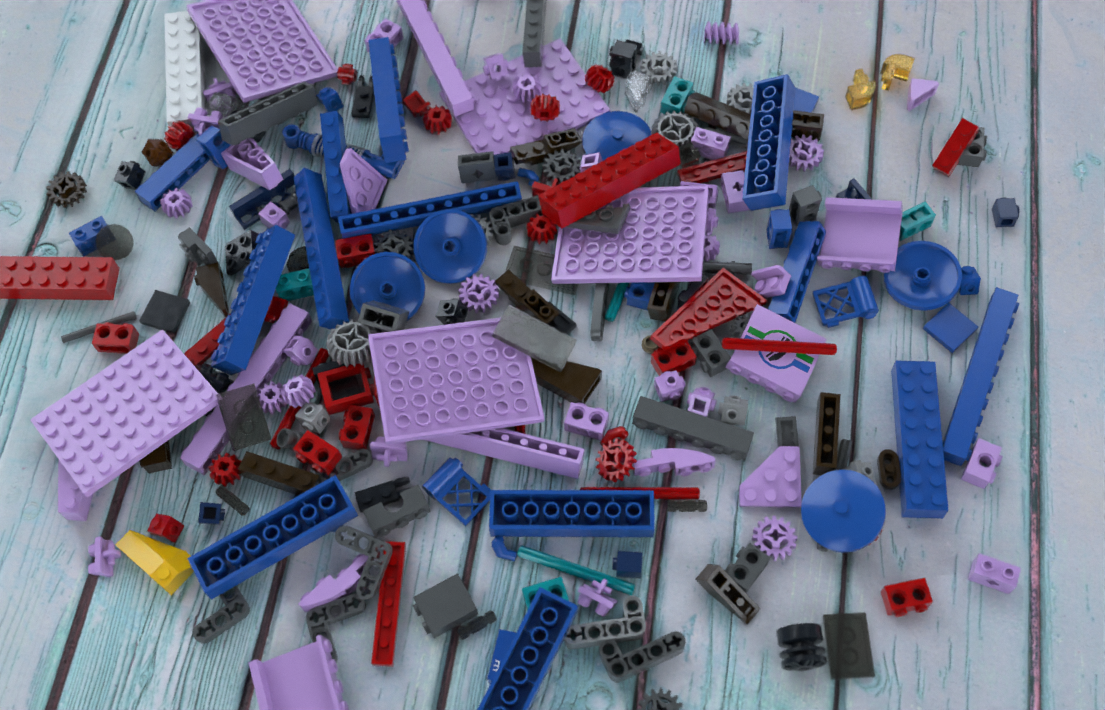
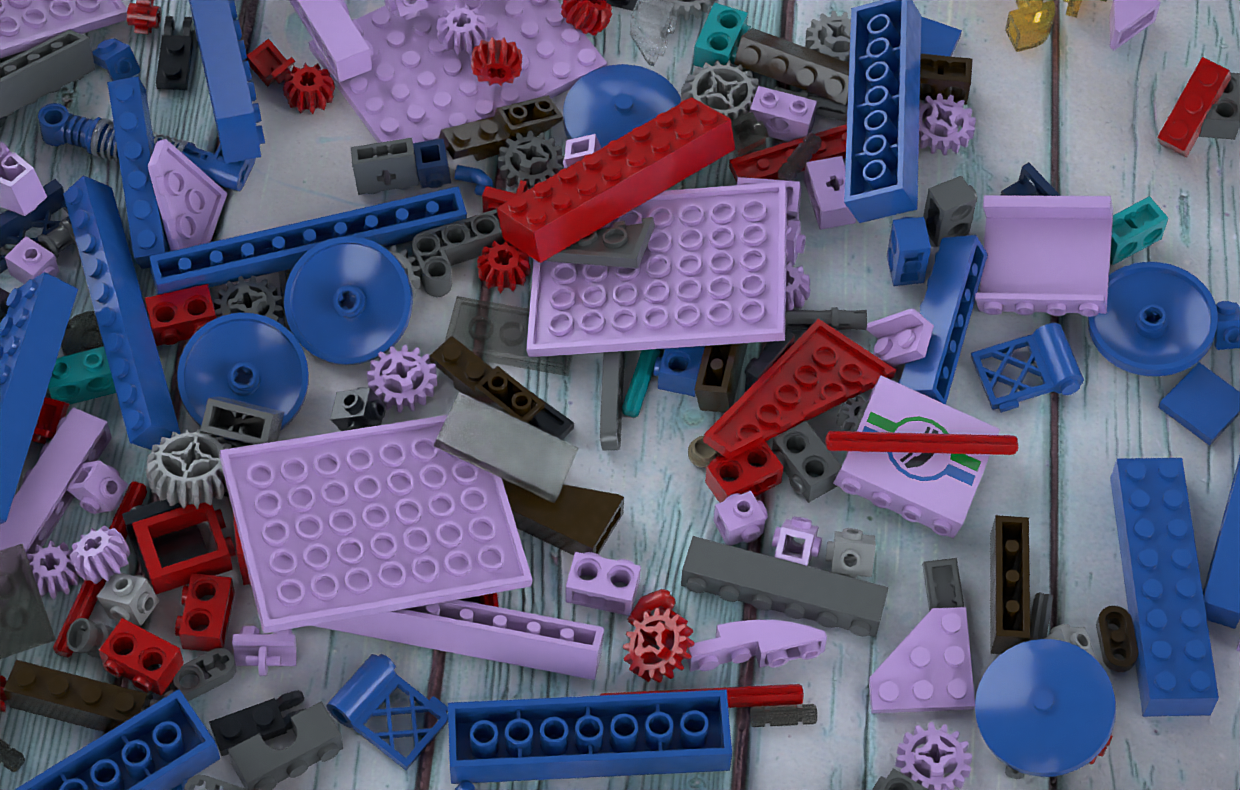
camera: 10 degrees left, 5 degrees down
none -> clear smoke axle [778,133,822,181]

